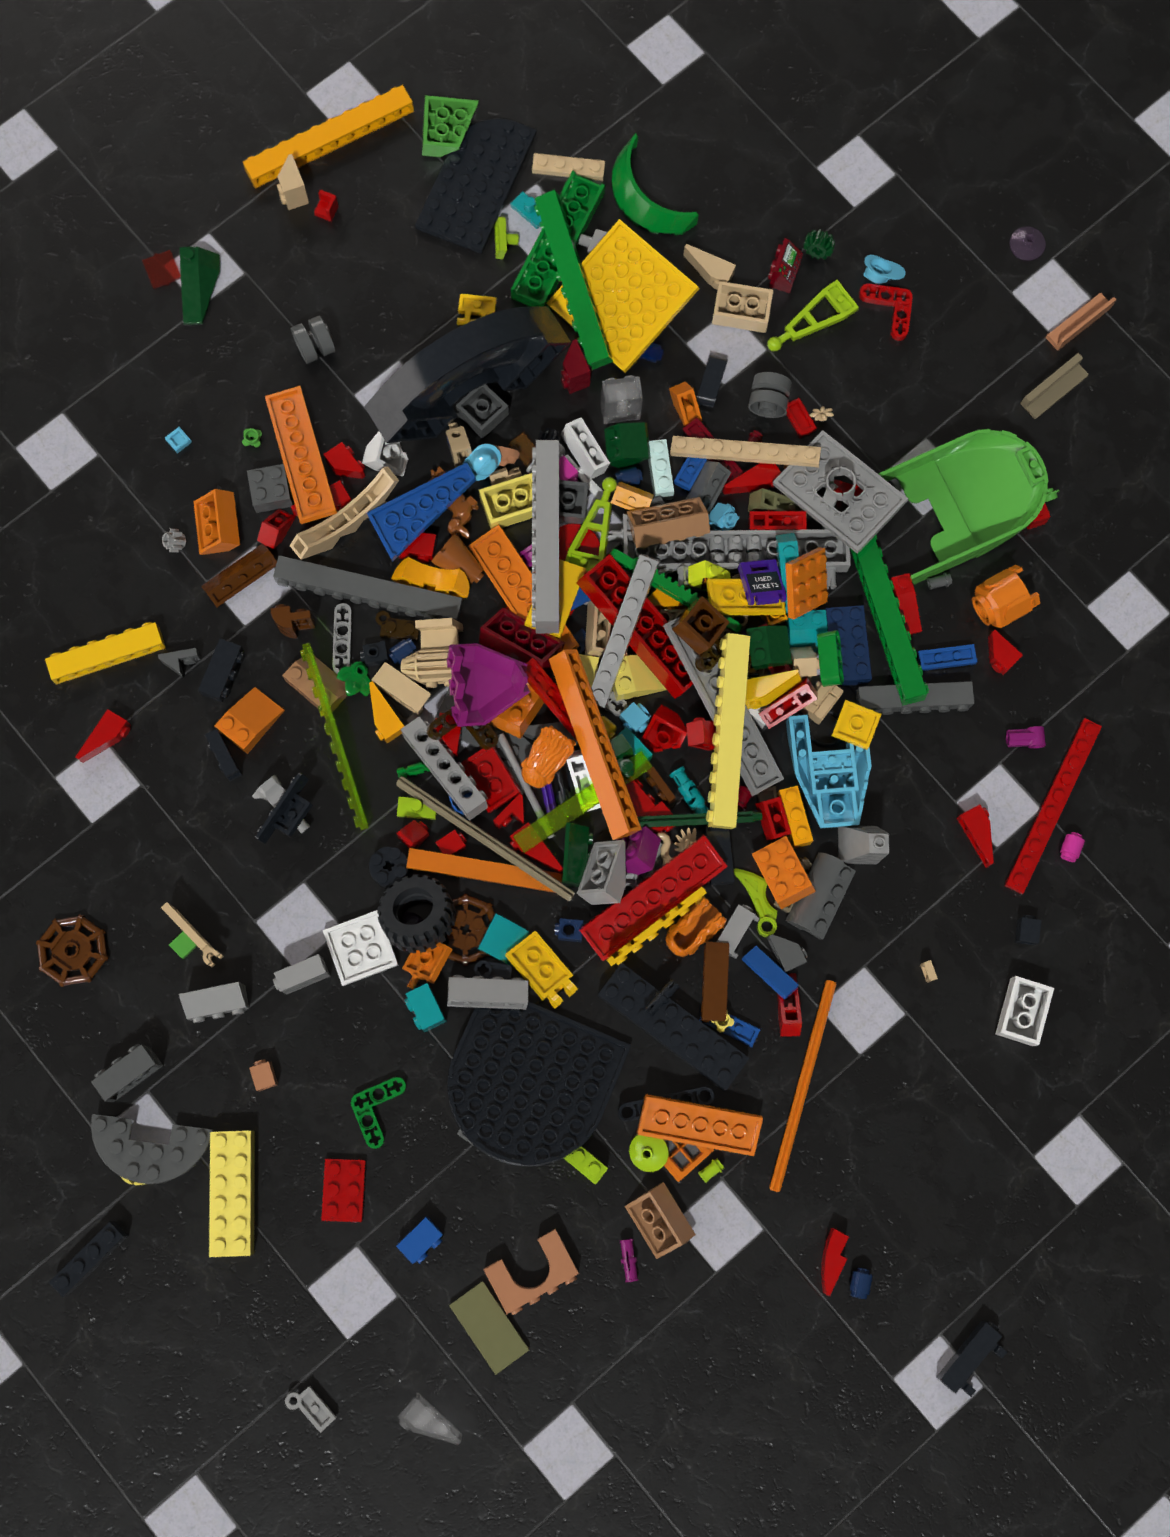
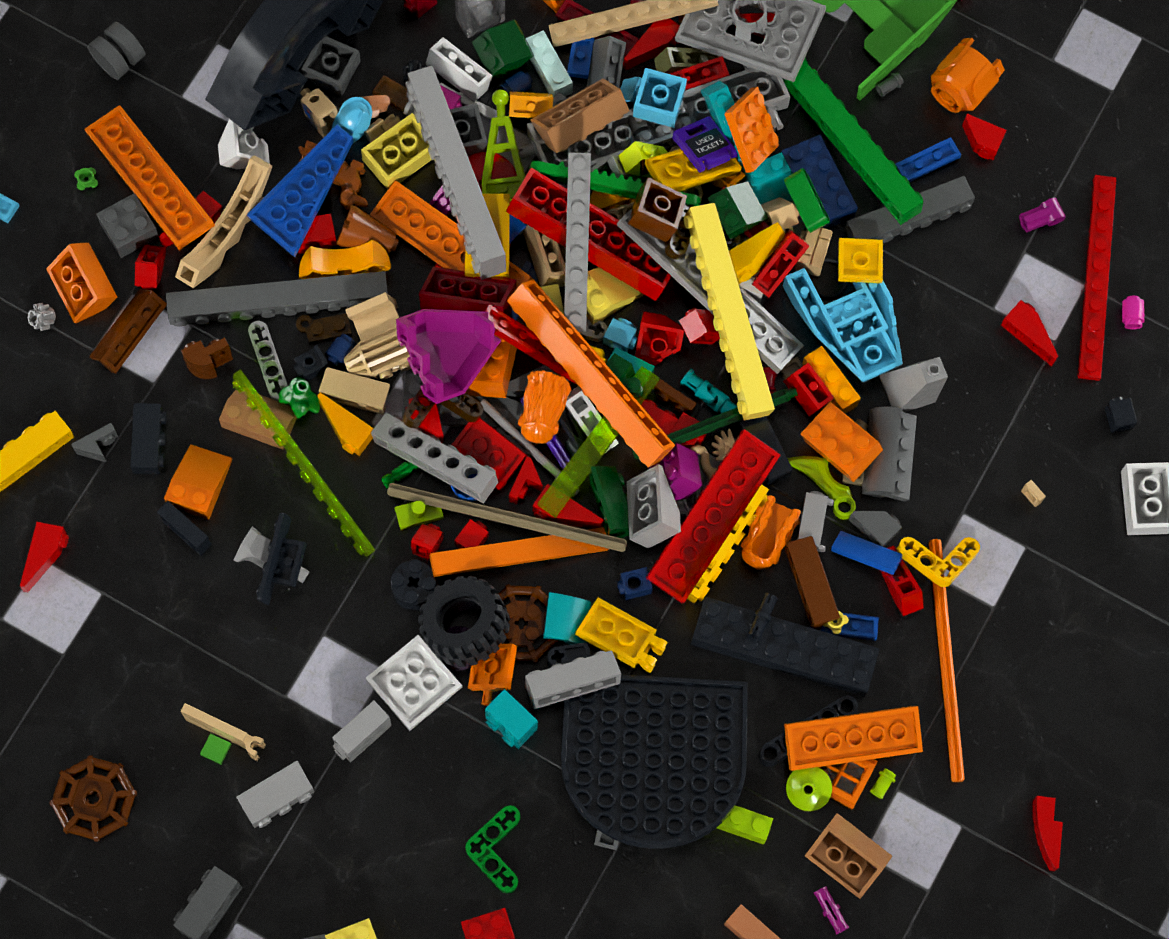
camera: 20 degrees left, 5 degrees down
nougat brick [250,1059,278,1091] -> none
red slope [324,442,365,479] -> none
dark blue brick [850,1268,873,1299] -> none
red slope [890,573,922,635] -> none
none -> medium azure brick [633,68,687,128]
none -> yellow beam [897,537,980,587]

